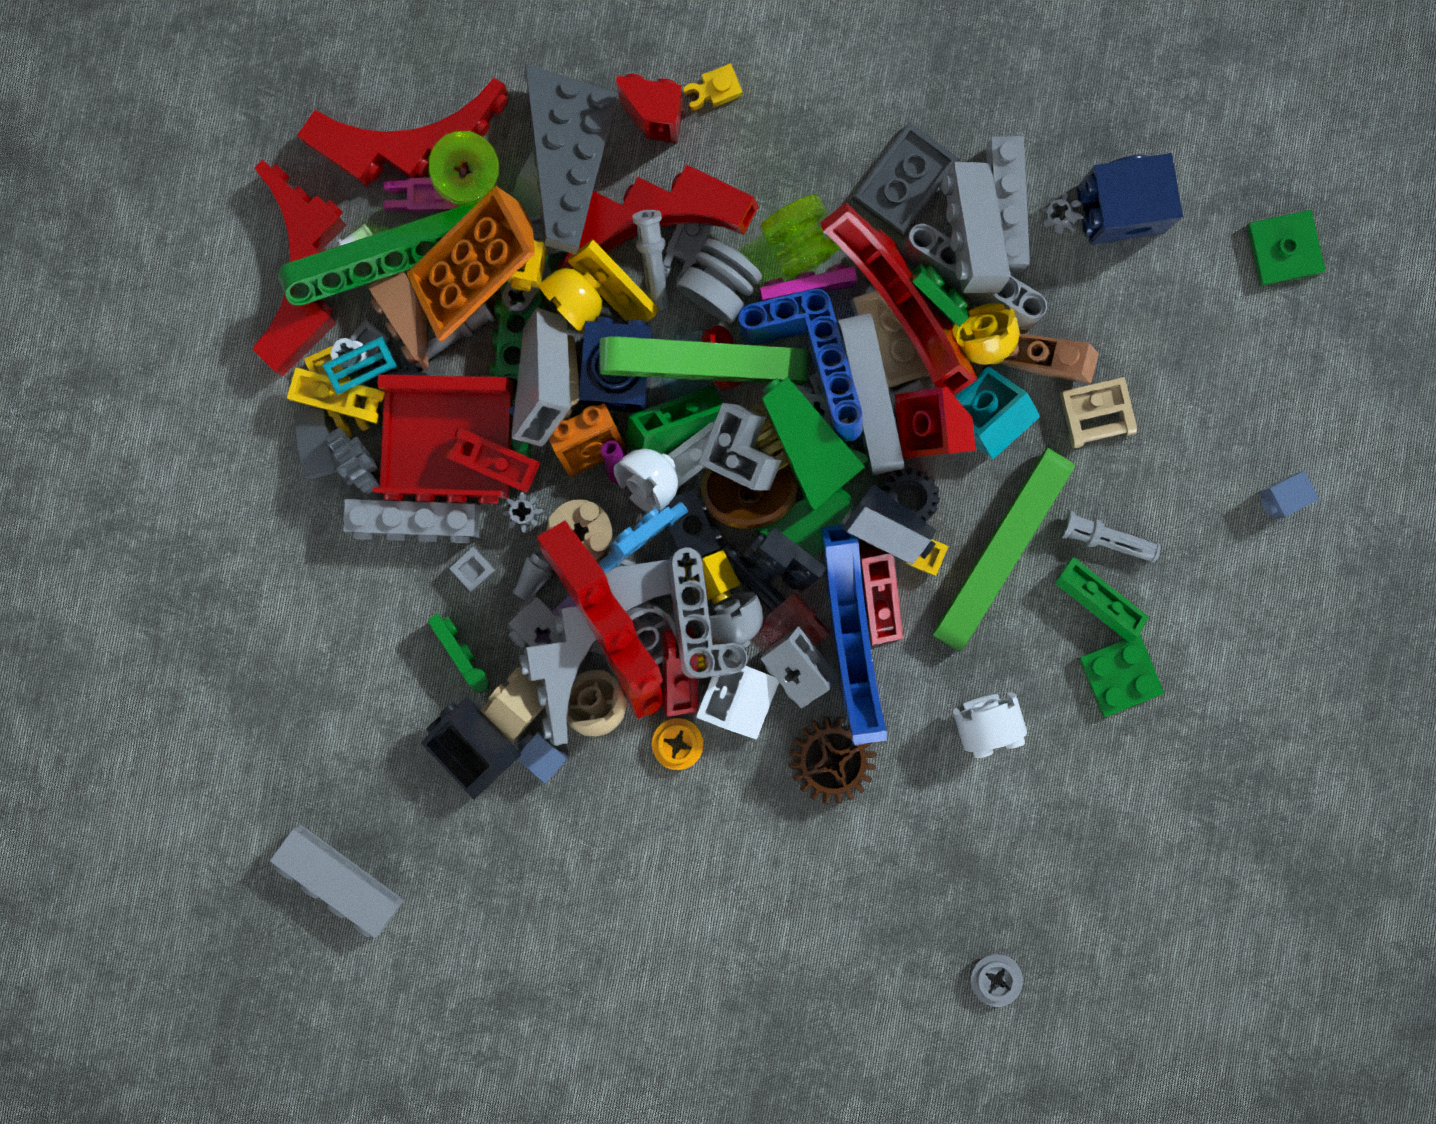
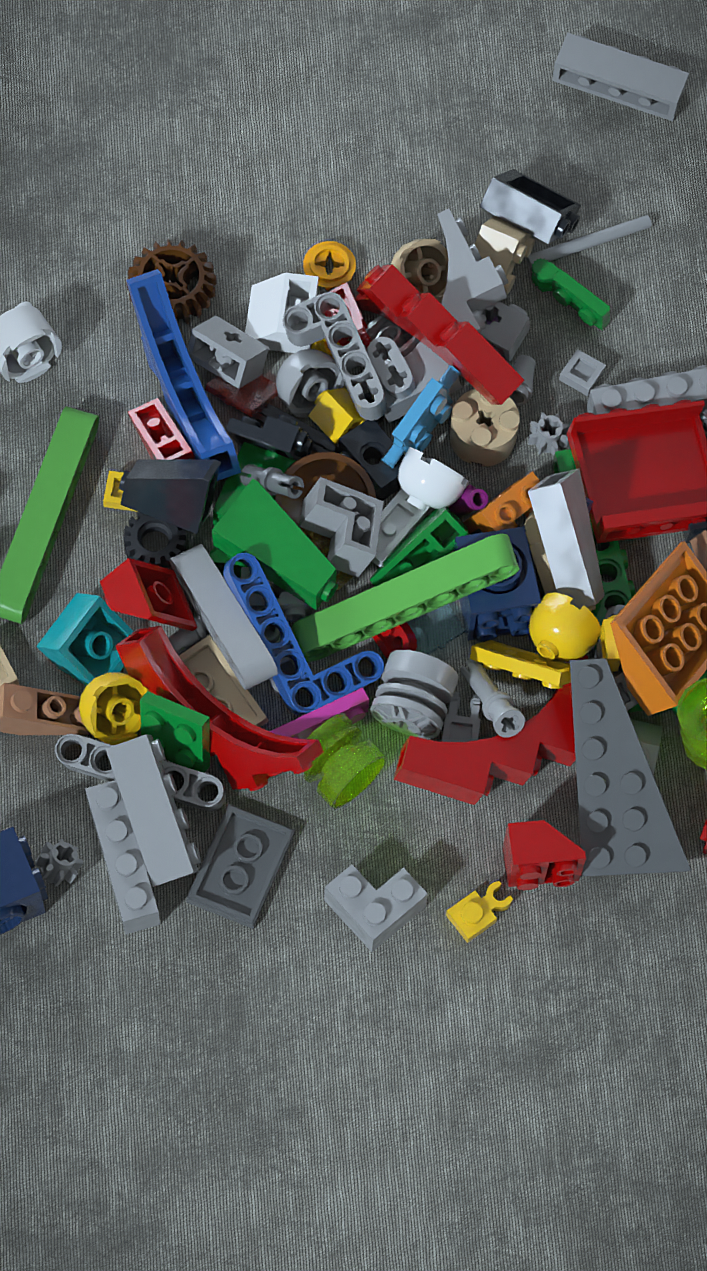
camera: 160 degrees right, 20 degrees down
red plate [444,427,540,493] -> none
sand blue brick [517,731,570,784] -> none
none -> dark grey pin [240,464,304,499]
none -> light grey brick [324,864,428,952]
none -> light grey beam [367,337,416,399]
none -> light grey bar [526,215,652,268]

